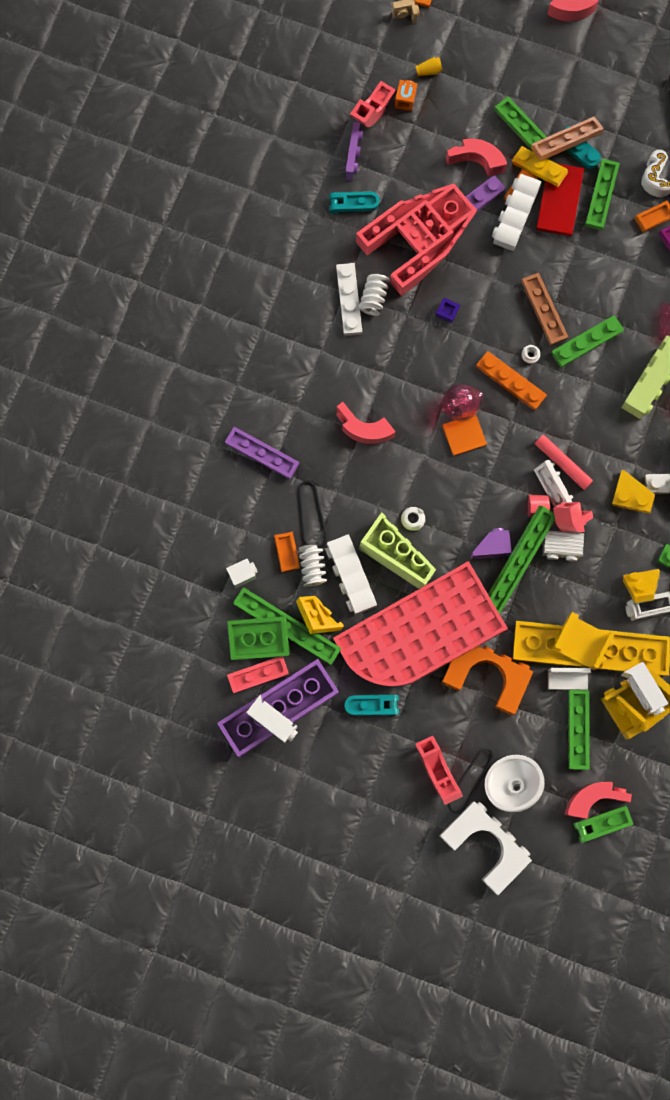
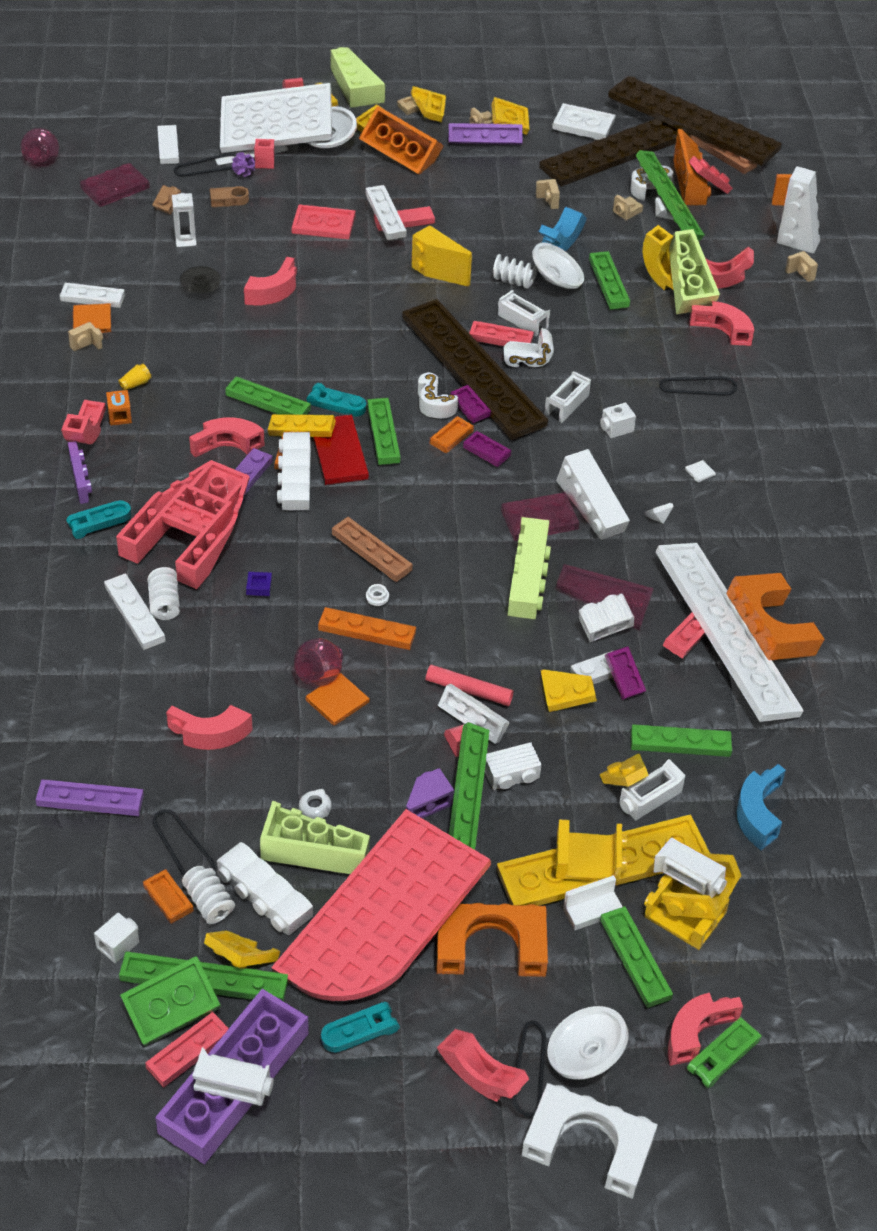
camera: 25 degrees left, 30 degrees down
nougat plate [531,117,604,161] -> none
bright green plate [551,315,624,368] -> none
coral brick [553,502,593,532] -> none

